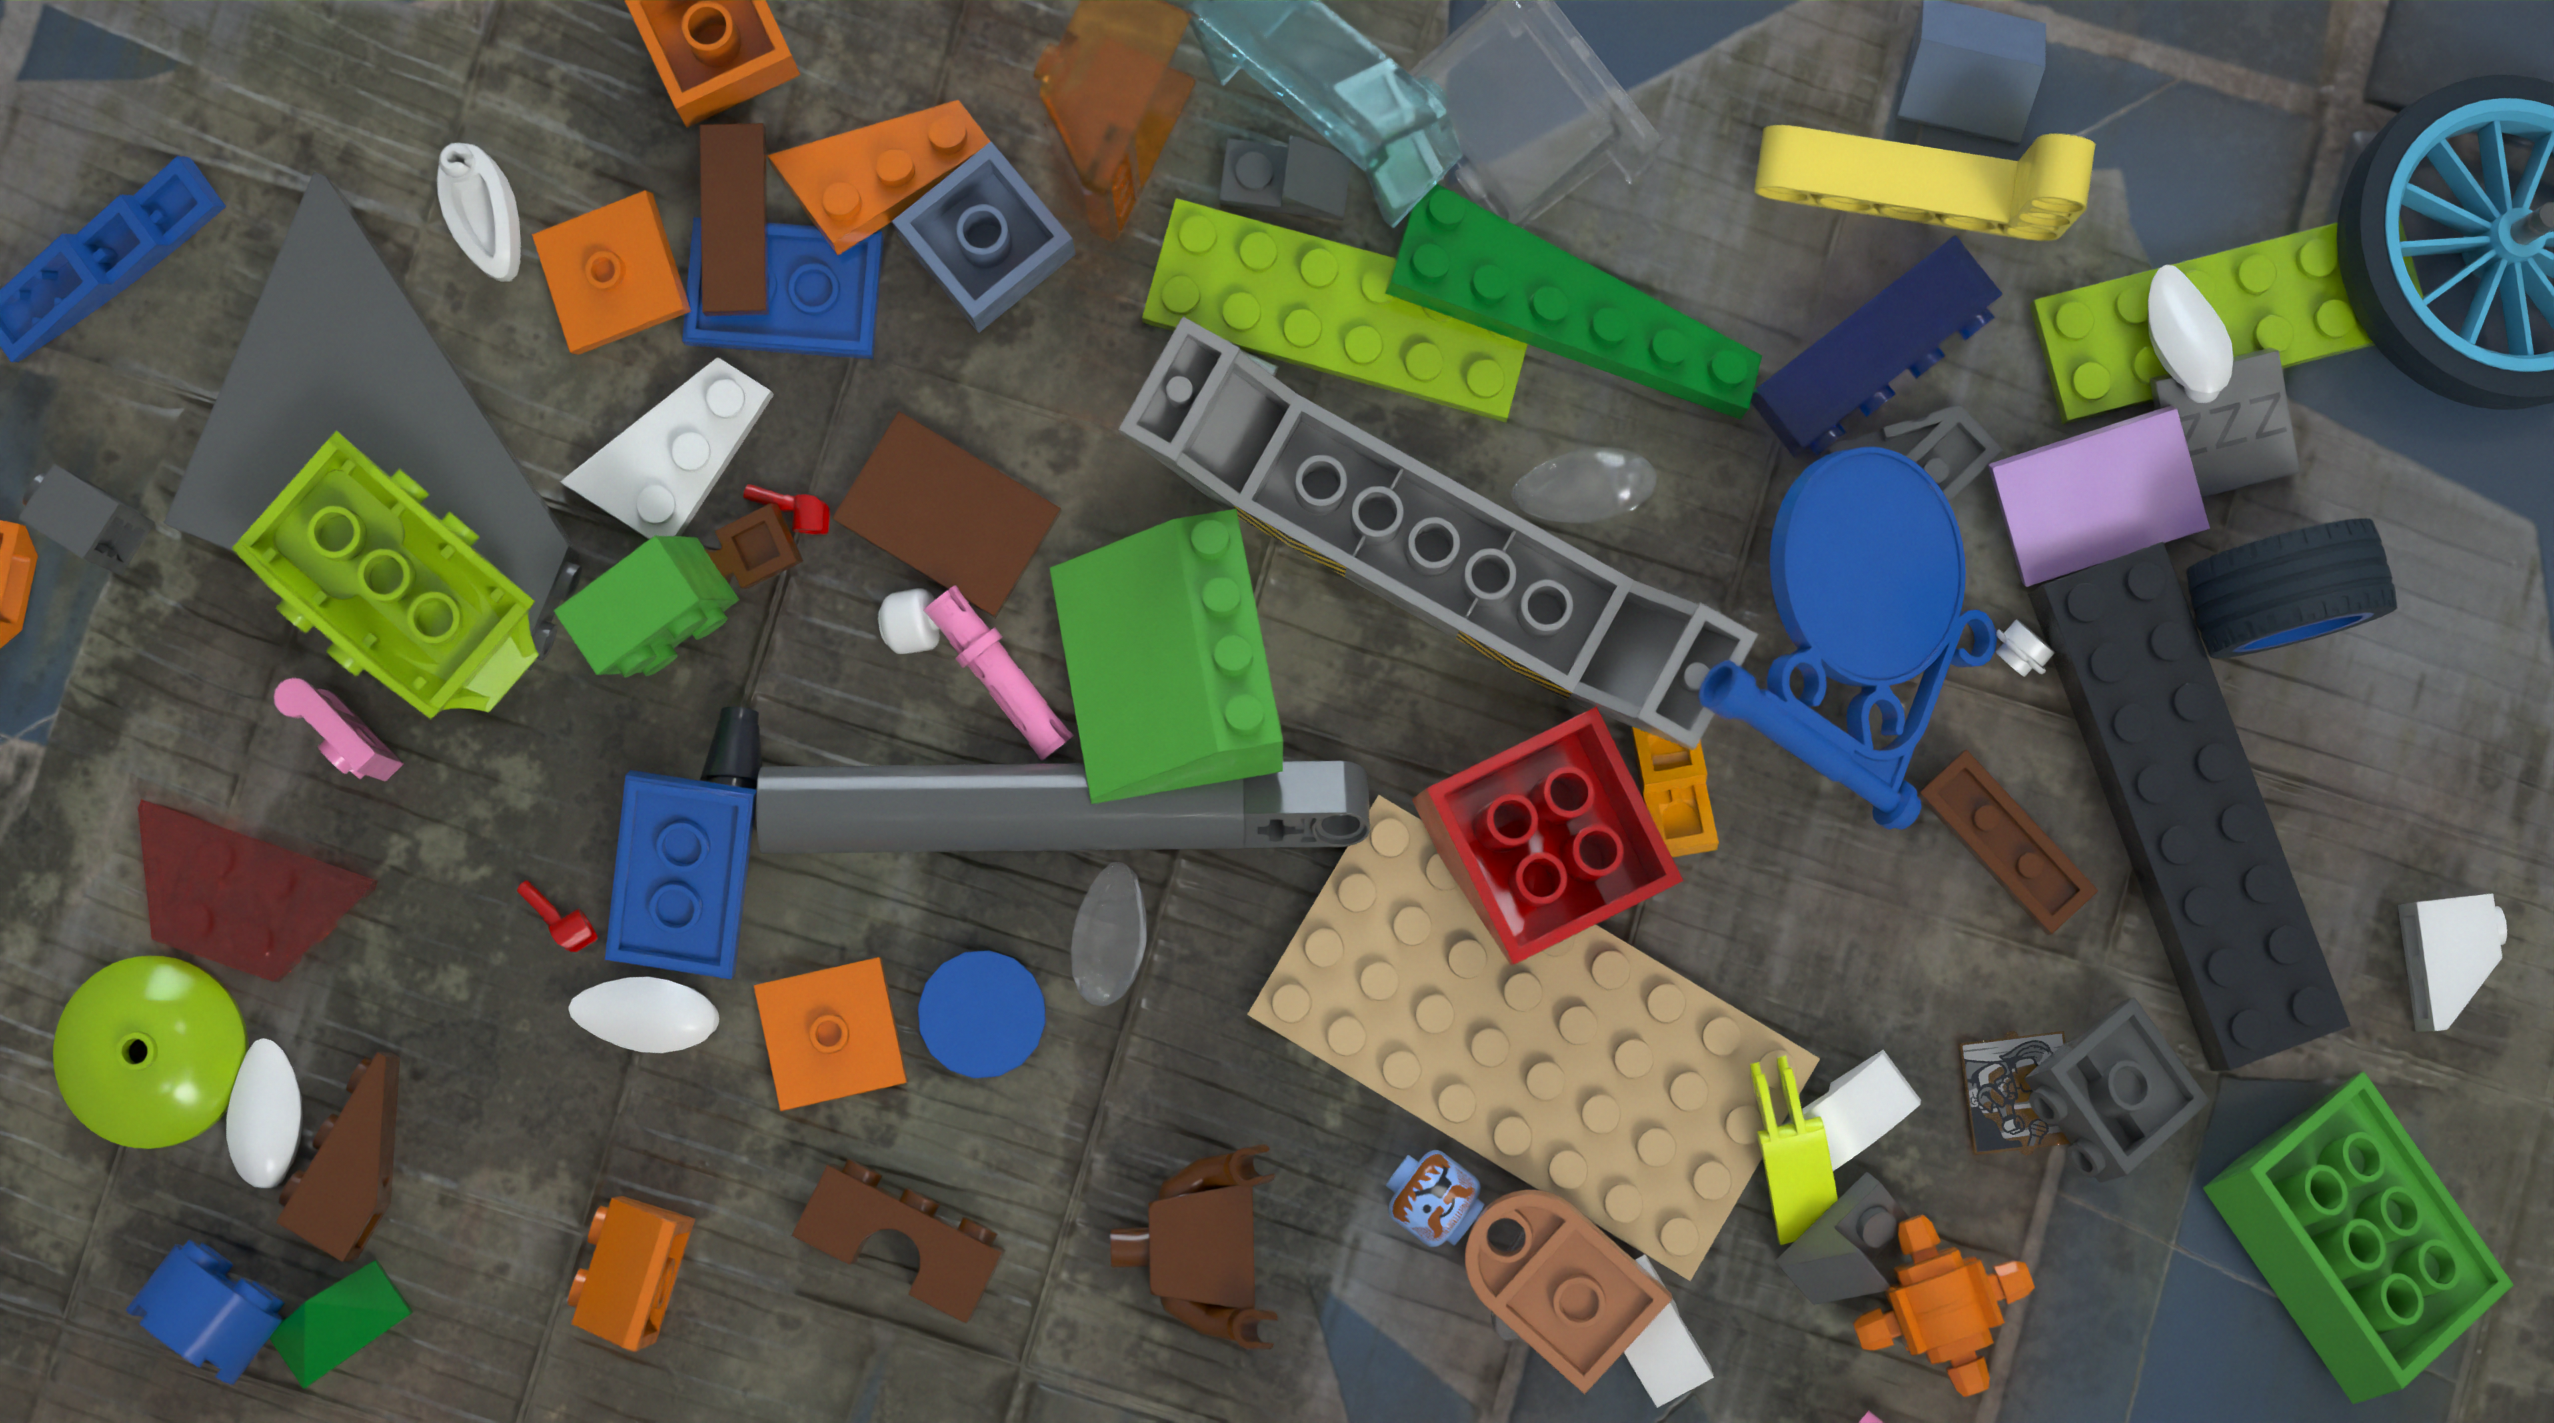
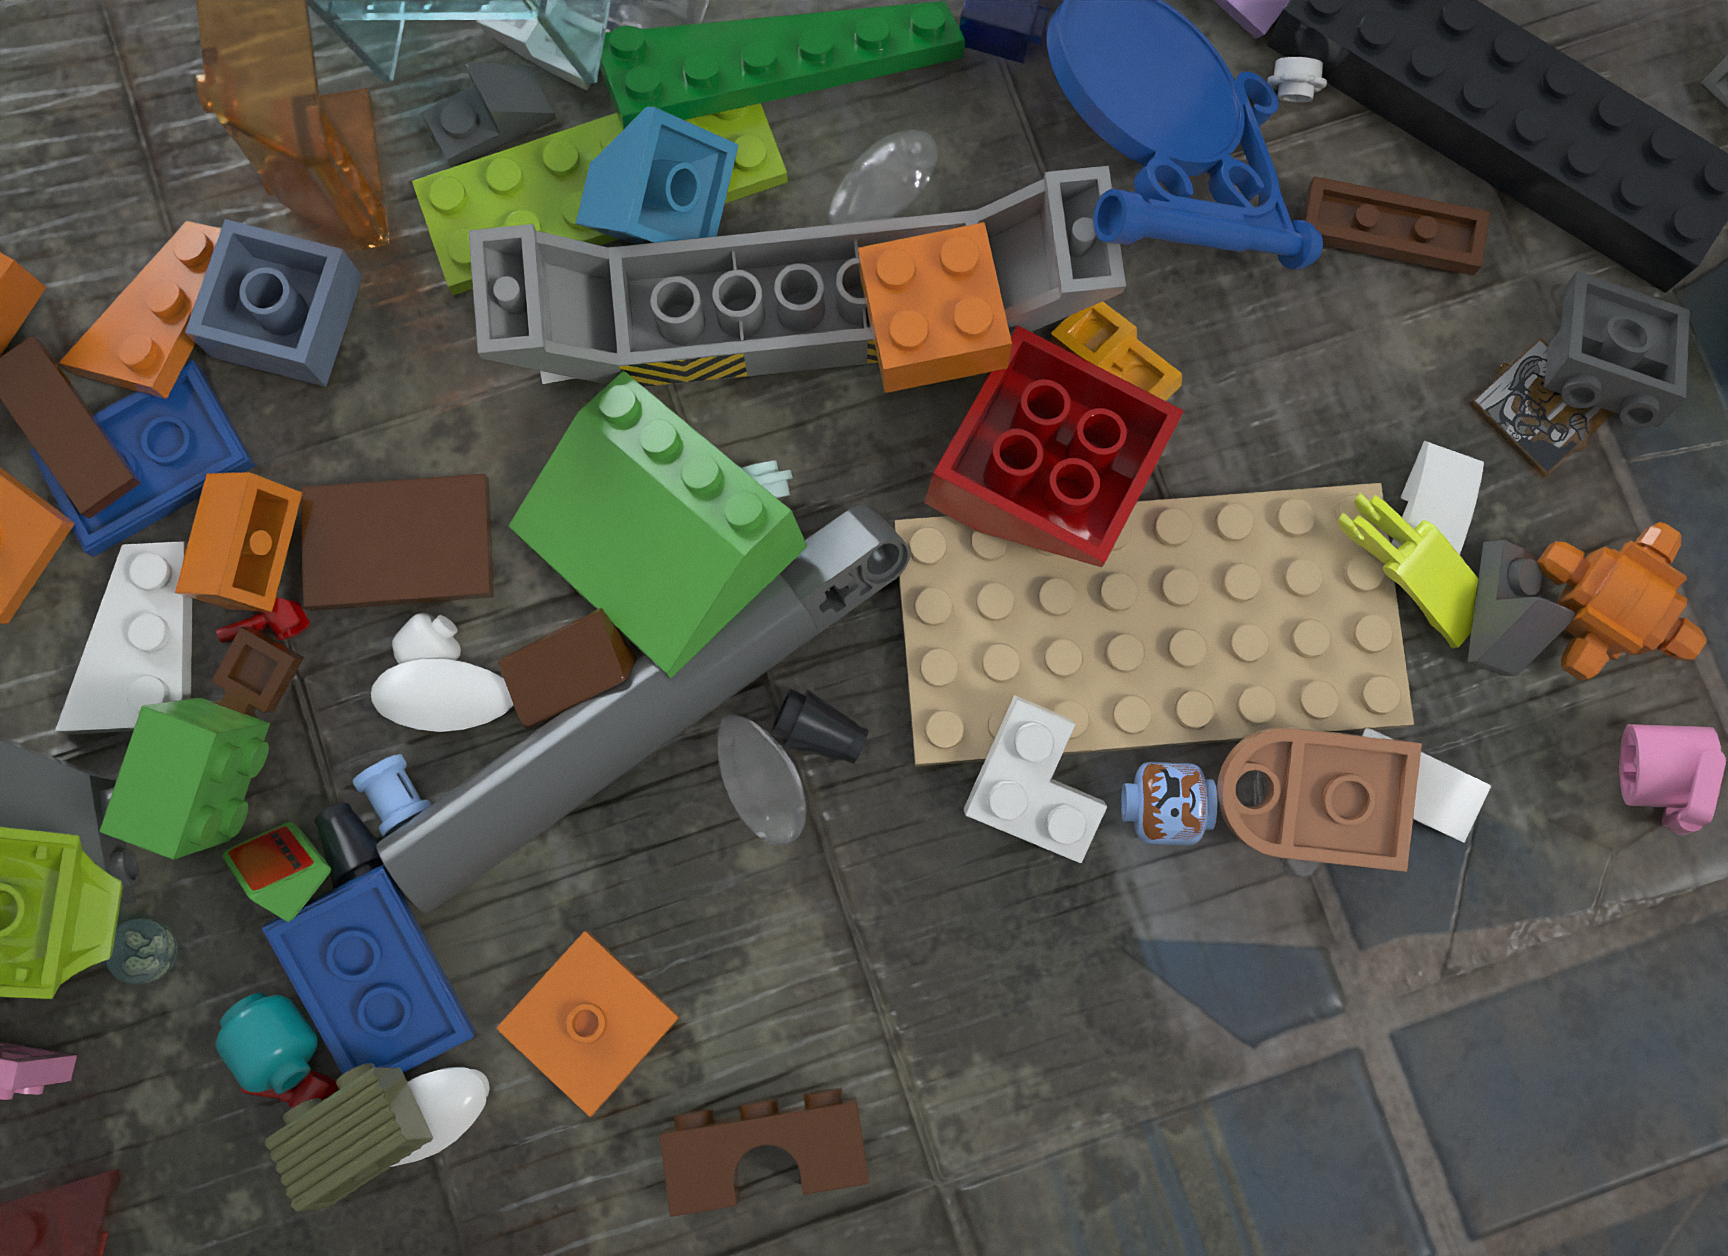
camera: 35 degrees left, 5 degrees down
blue tile [918,950,1047,1078] -> none
bright pink pin [923,585,1074,761] -> none
reddish brown torso [1111,1144,1278,1349] -> none
none -> clear light blue tile [106,919,177,984]
none -> orange brick [175,472,303,612]
none -> teal head [215,992,318,1094]
none -> slope [222,821,331,923]
none -> olive brick [265,1063,433,1212]
none -> light blue bush [352,754,432,838]
none -> white arm [371,659,514,732]
none -> reddish brown slope [498,608,637,728]
none -> dark azure slope [576,107,738,244]
none -> light aqua plate [741,460,793,498]
none -> black cone [770,689,869,764]
none -> orange brick [858,222,1012,393]
none -> white plate [963,695,1107,863]

